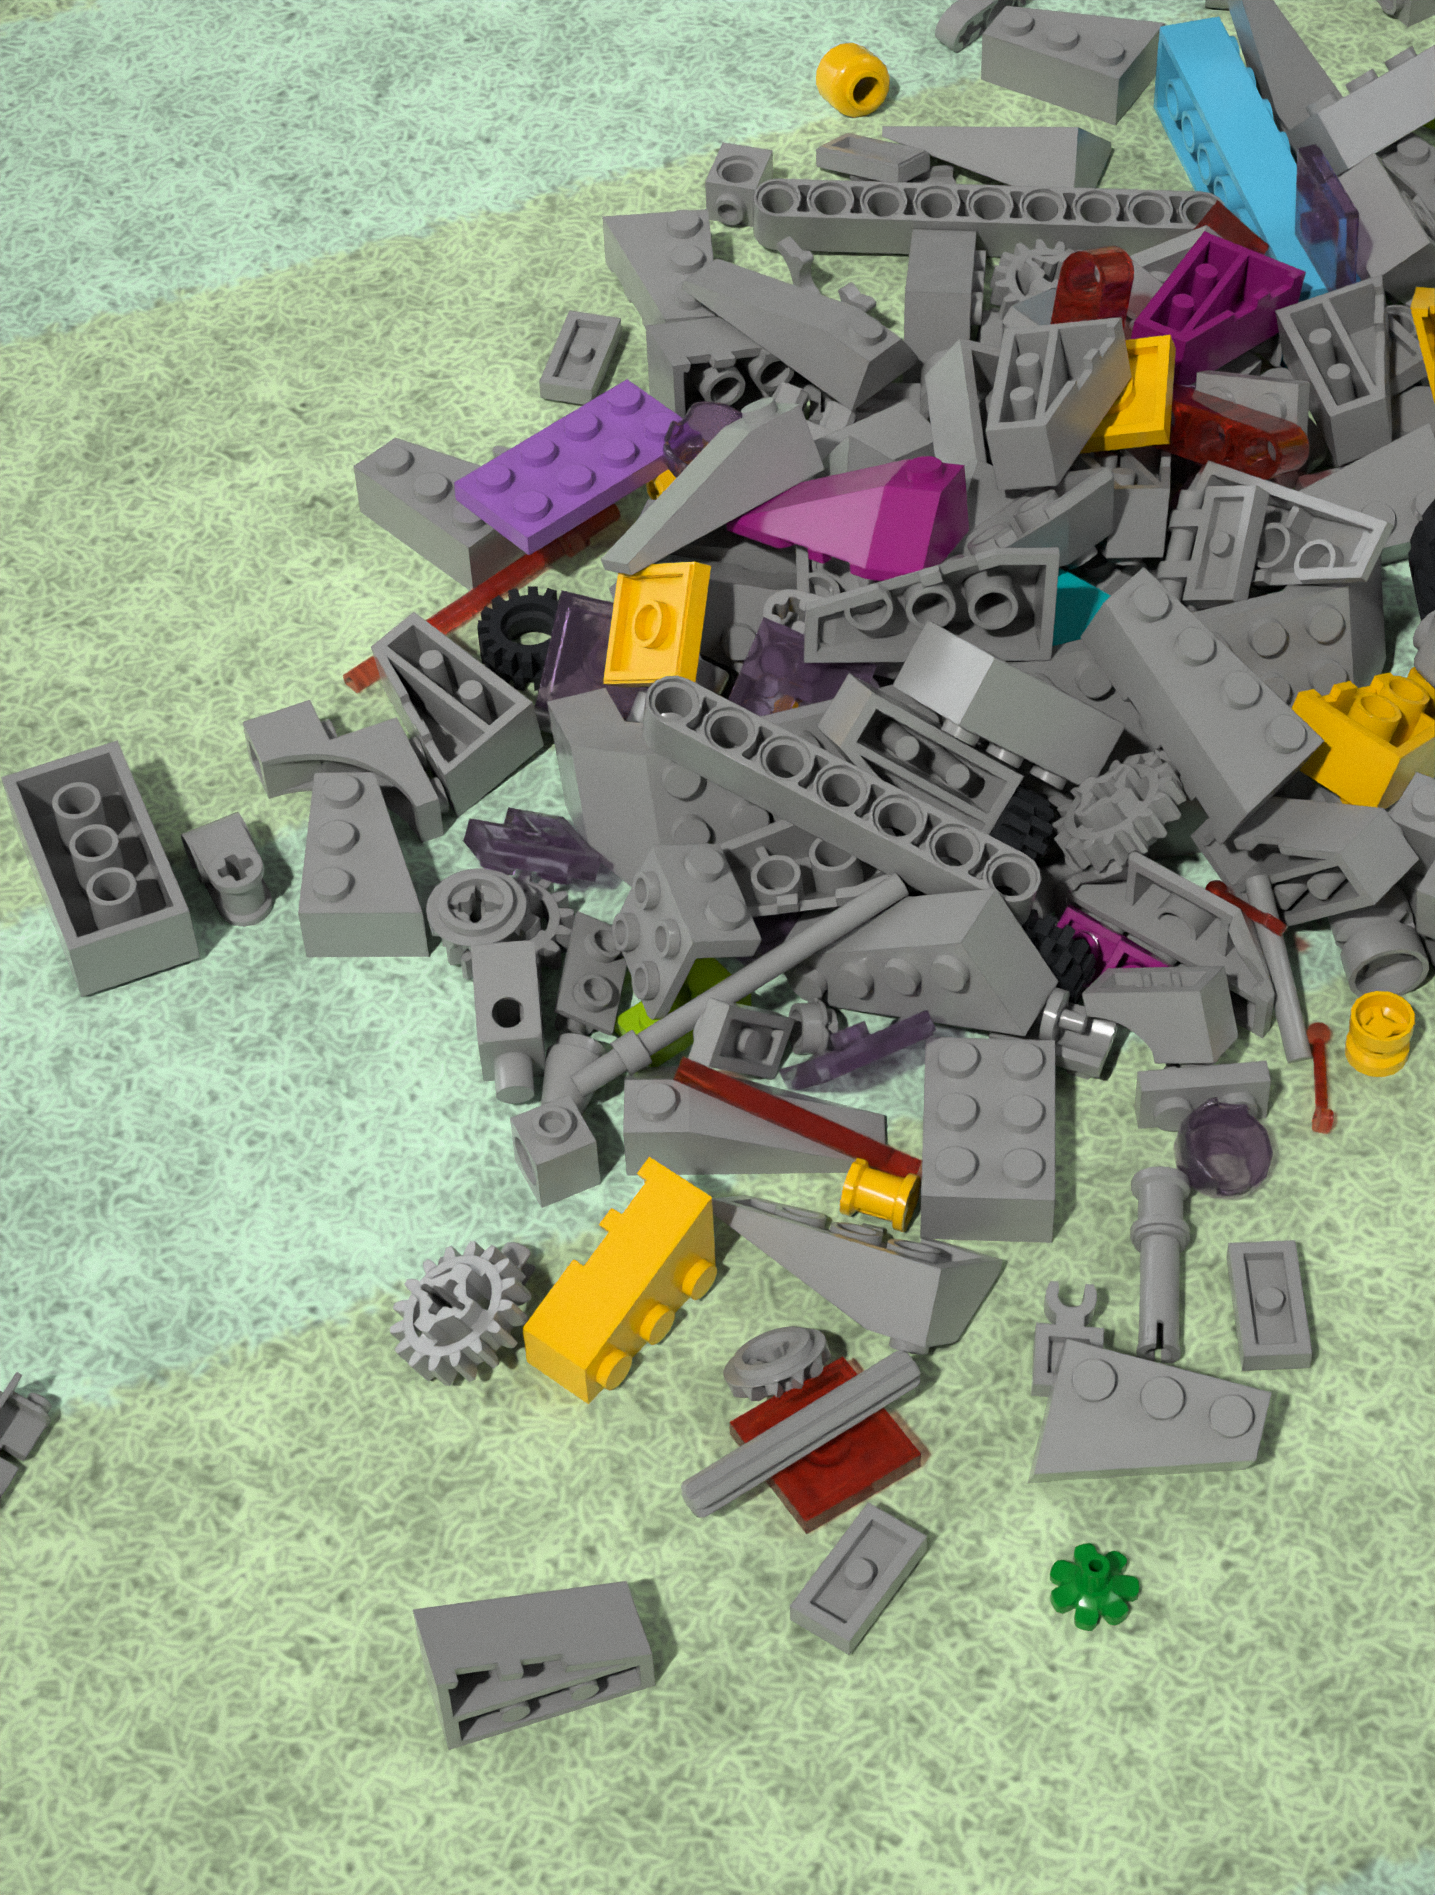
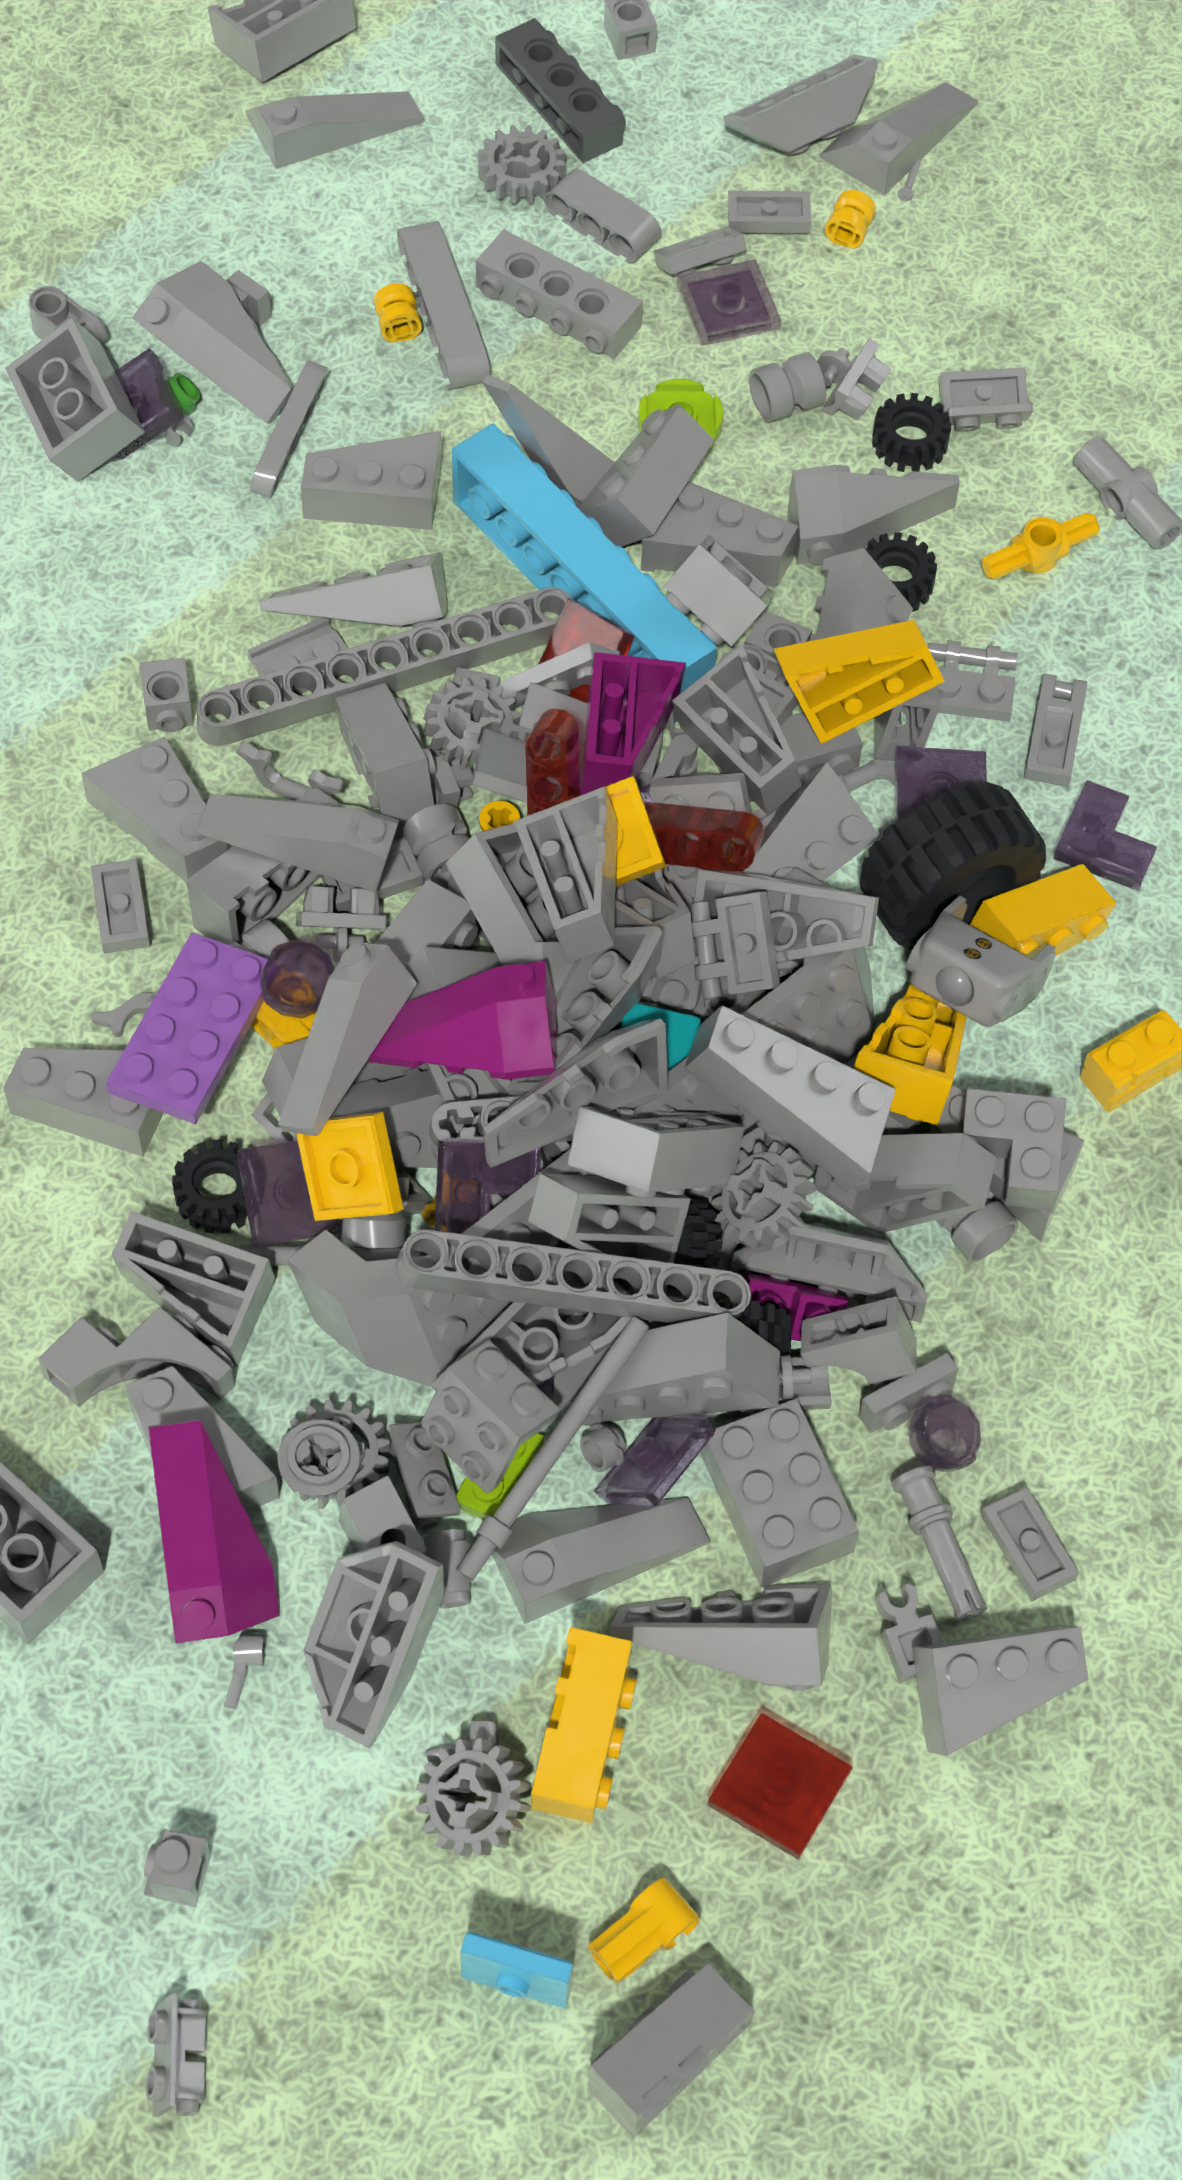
camera: 30 degrees left, 10 degrees up
light grey piece [181,812,273,927] -> none
clear red bar [343,503,621,693] -> none
clear purple plate [463,807,601,885] -> none
light grey brick [510,1094,601,1208] -> none
clear red bar [672,1056,921,1178] -> none
light grey axle [681,1350,921,1518] -> none
light grey plate [688,997,795,1079] -> none
light grey gear [723,1326,831,1401] -> none
light grey plate [790,1502,927,1655] -> none
yellow head [816,43,890,118] -> none
light grey tile [816,133,930,182] -> none
yellow bush [840,1158,921,1232] -> none
green plant [1049,1543,1140,1631] -> none
clear red hinge [1205,880,1288,937] -> none
light grey bar [1244,874,1313,1064] -> none
clear purple plate [1295,144,1359,292] -> none
clear red hinge [1306,1022,1334,1134] -> none
yellow wheel [1345,991,1415,1077] -> none
none -> light grey brick [143,1829,211,1908]
none -> magenta wedge [148,1419,279,1644]
none -> light grey hand [224,1636,265,1709]
none -> light grey wedge [303,1541,444,1749]
none -> medium azure plate [460,1932,573,2009]
none -> yellow piece [588,1877,701,1985]

